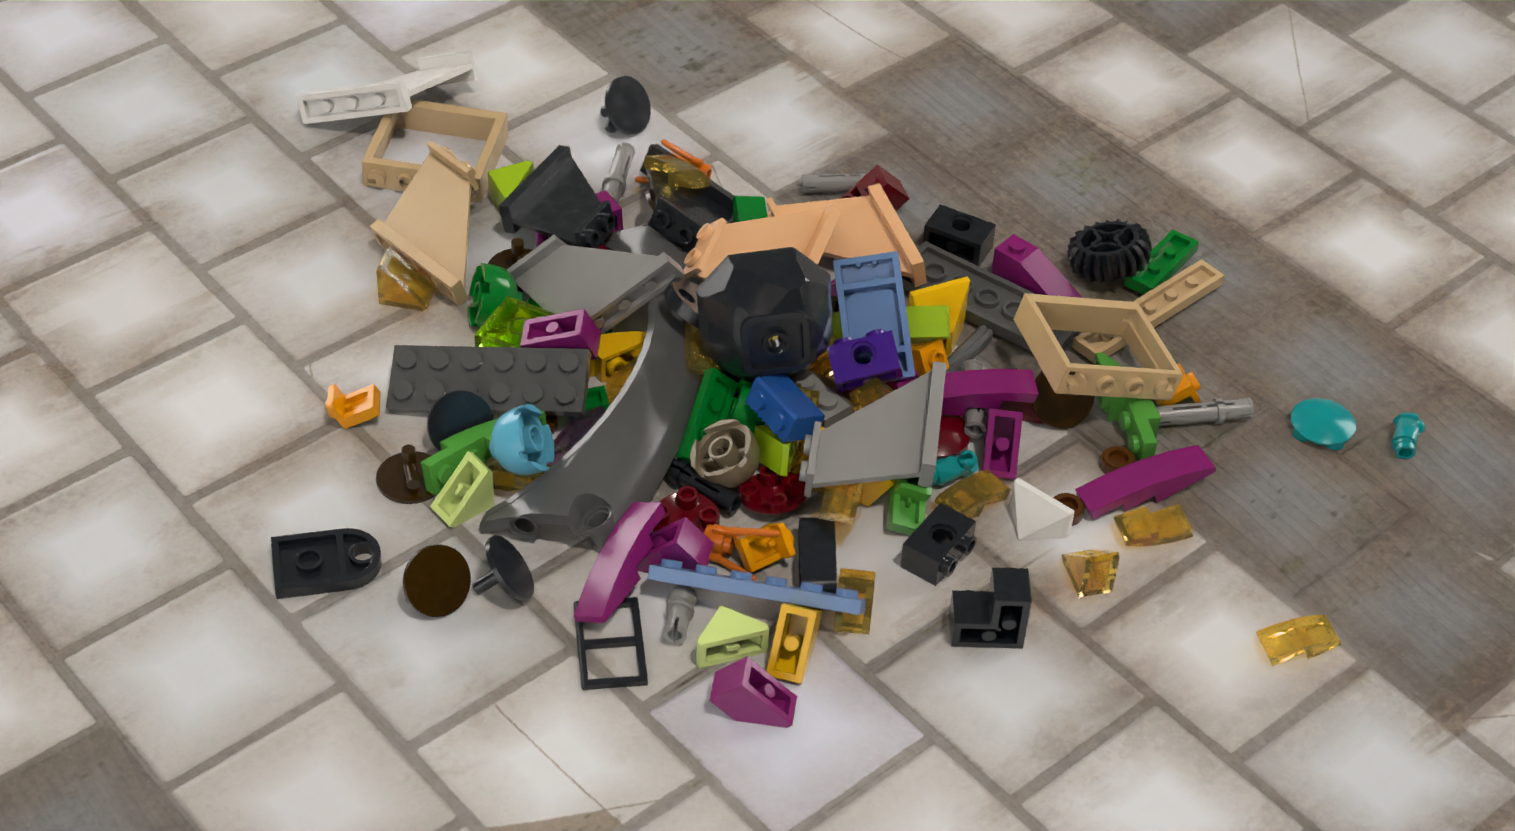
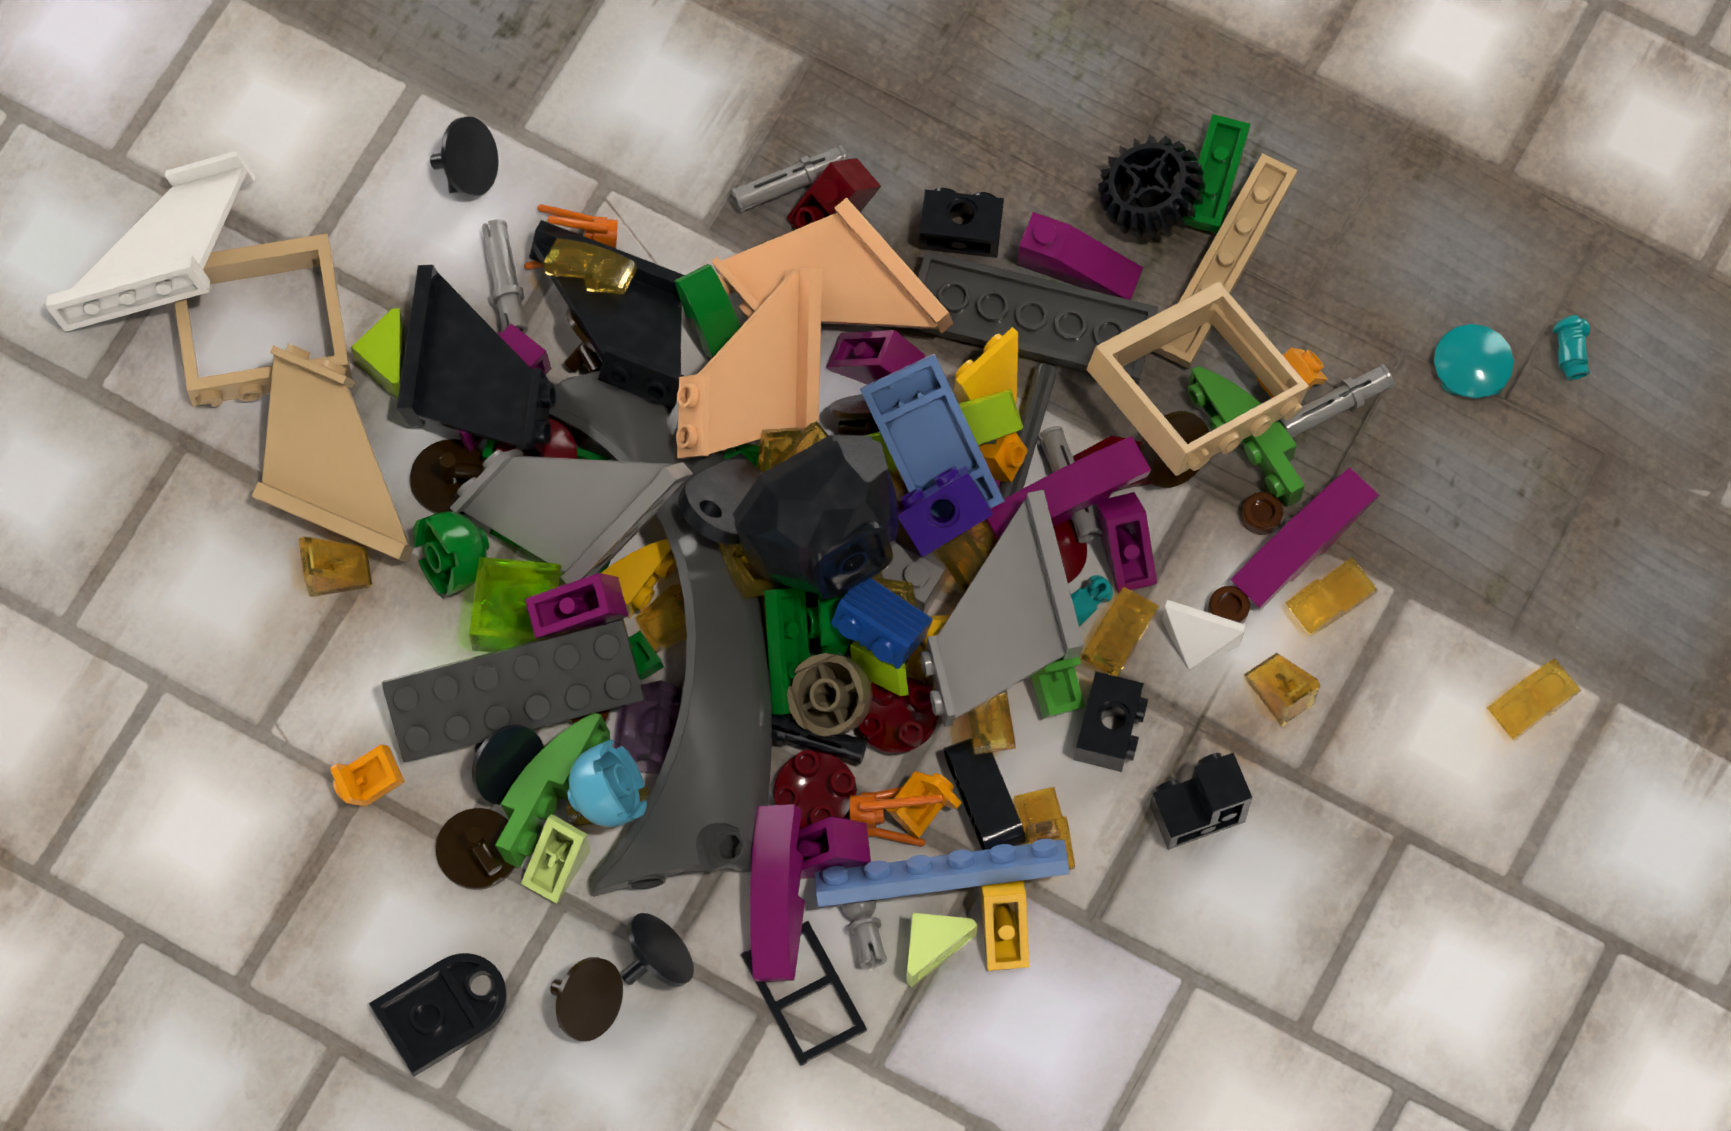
camera: 20 degrees left, 25 degrees up
magenta slope [709,656,797,728] -> none

